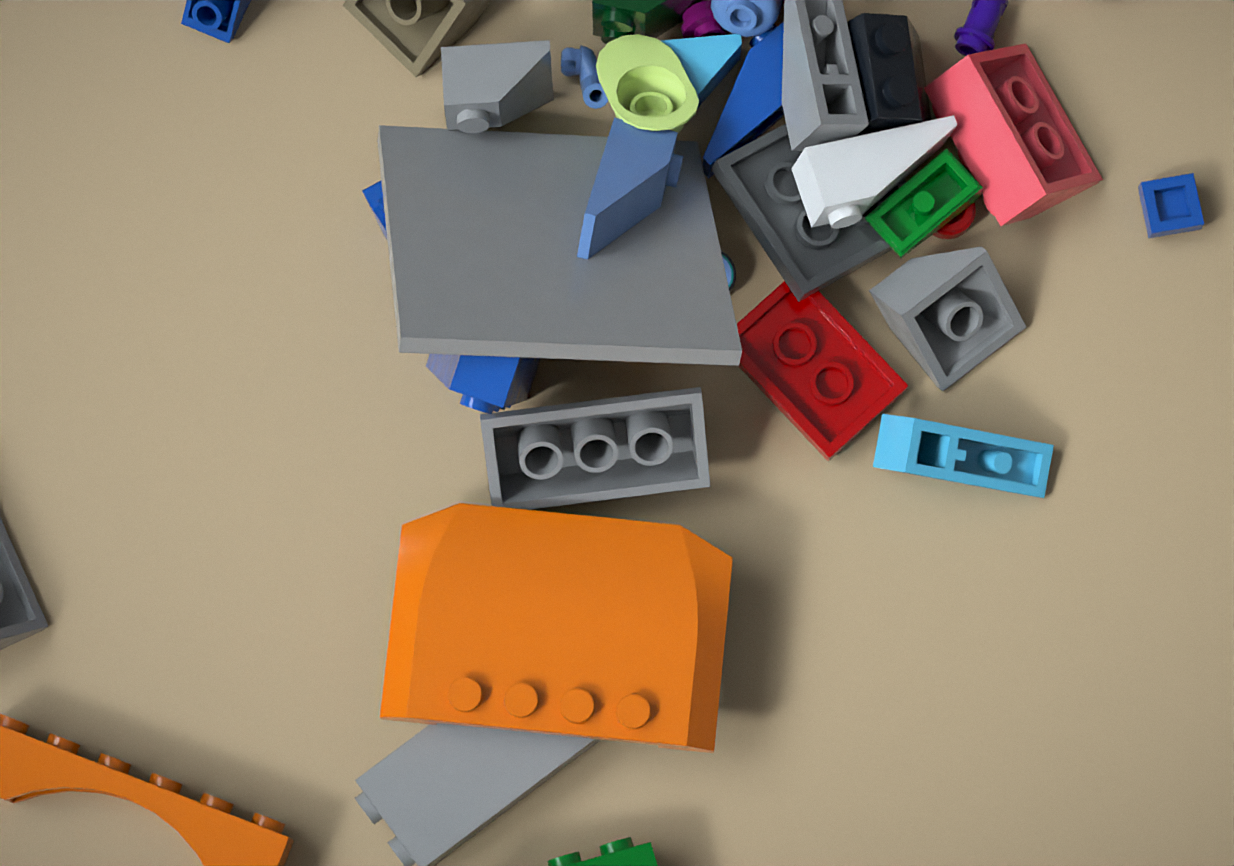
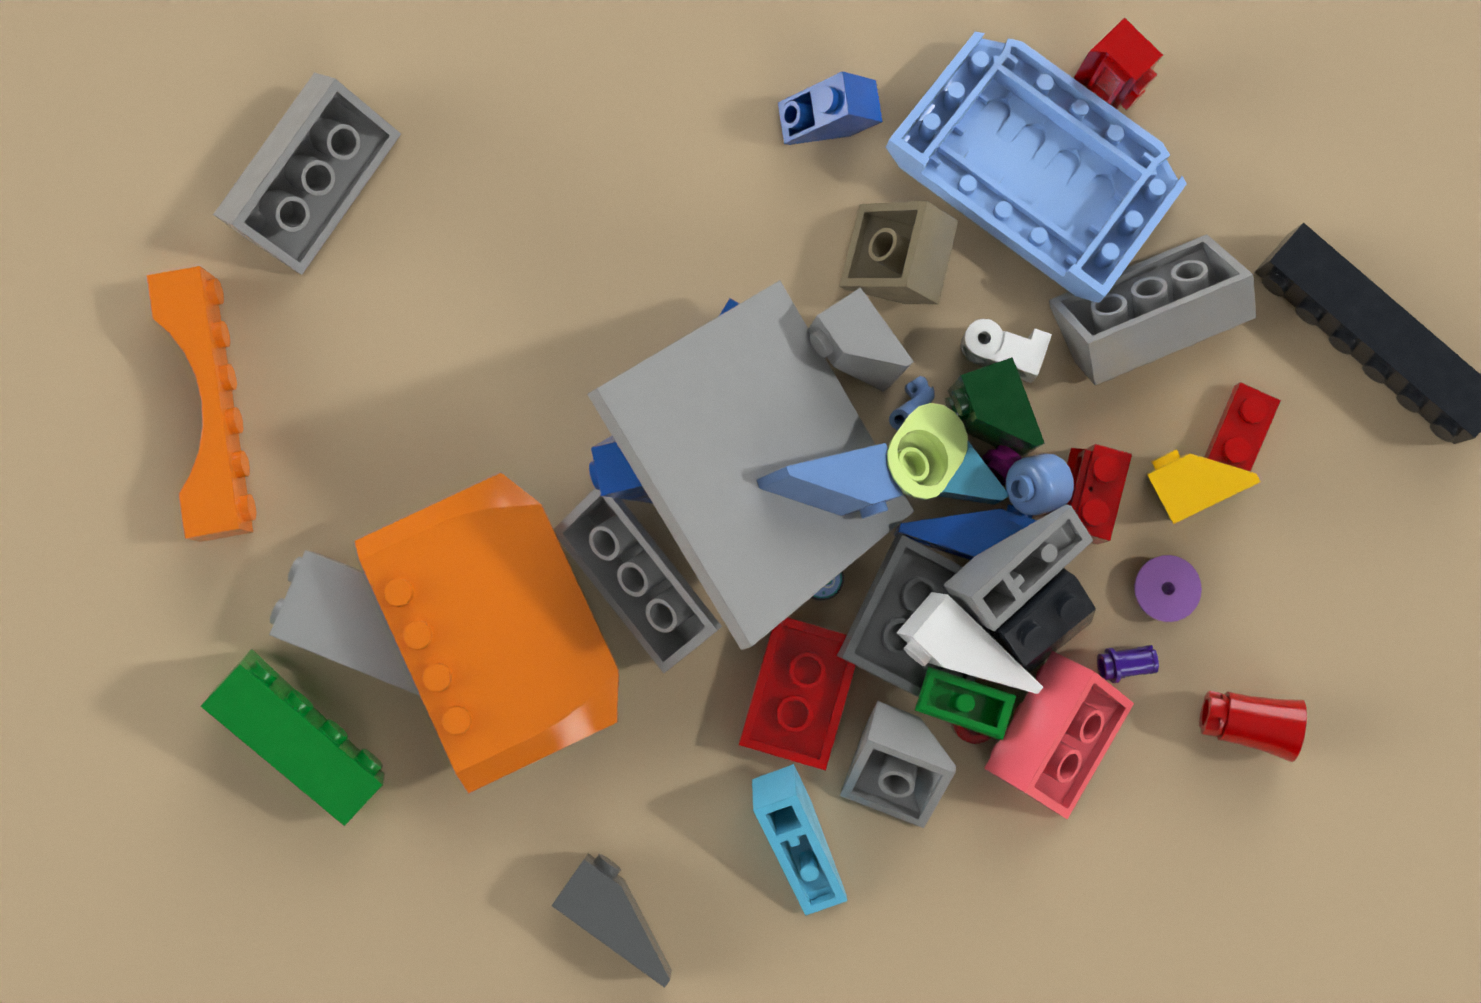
camera: 55 degrees right, 5 degrees up
blue plate [1138,173,1204,239] -> none
none -> dark grey slope [551,853,672,988]

